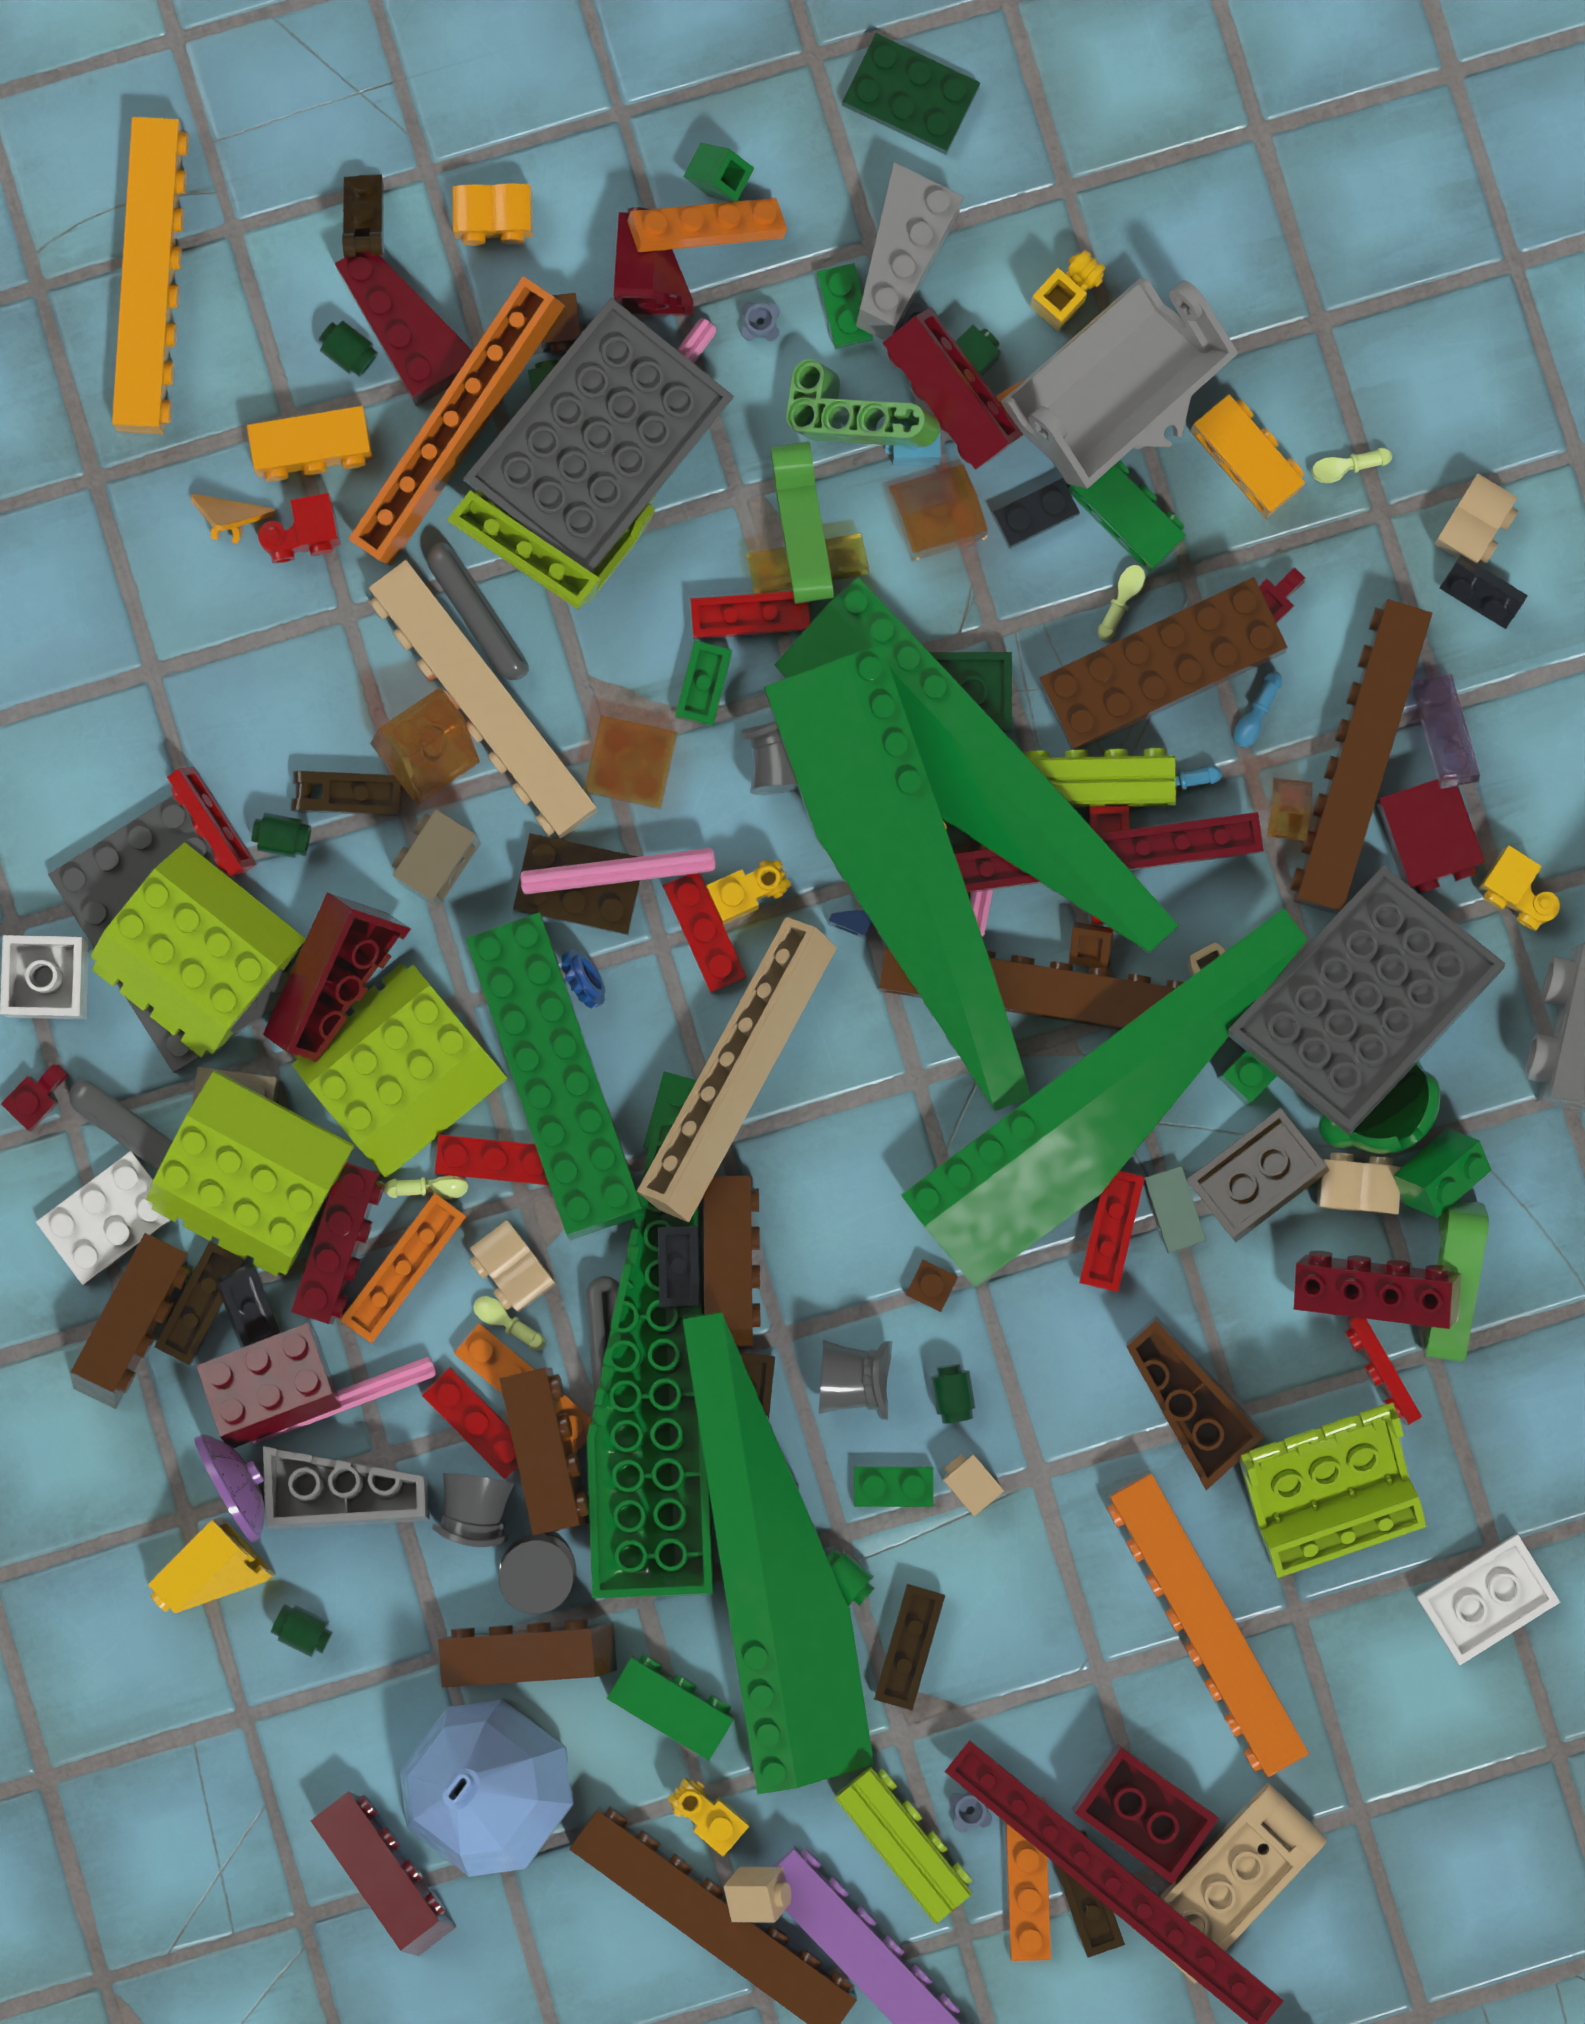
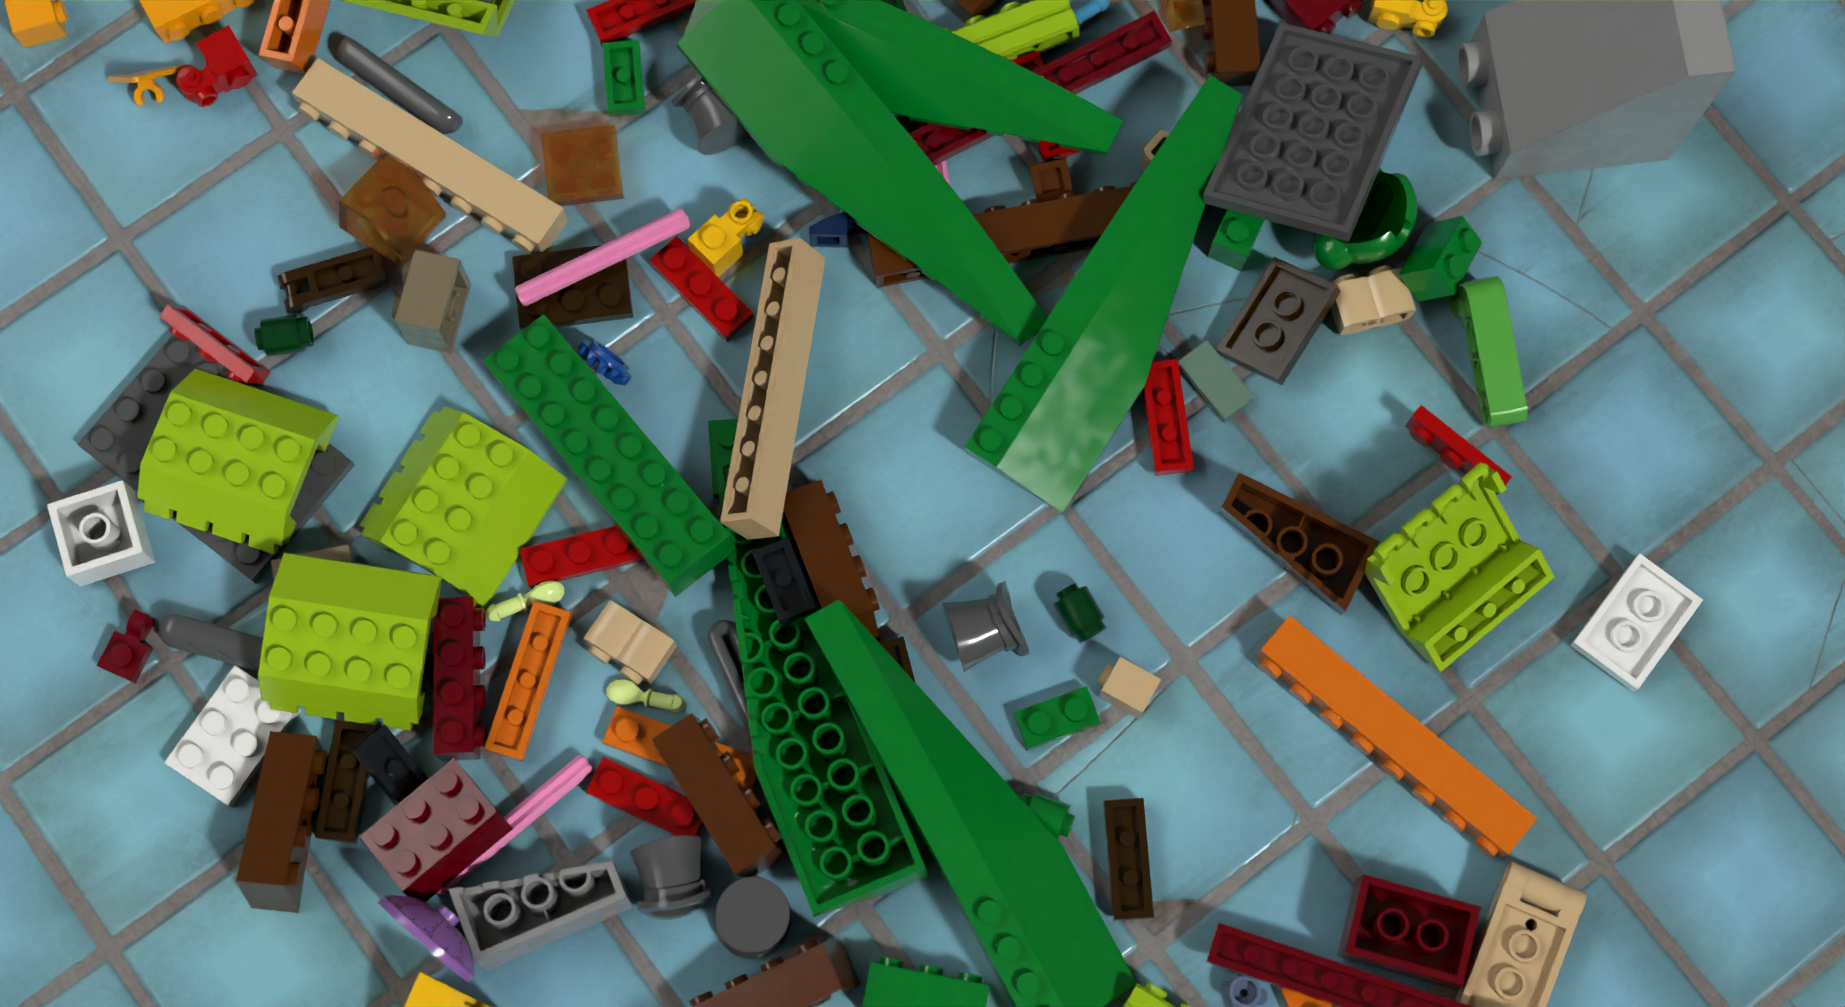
camera: 20 degrees left, 10 degrees down
dark red wedge [263,892,411,1061] -> none
reddish brown plate [906,1260,958,1312] -> none
dark red brick [1293,1251,1461,1329] -> none

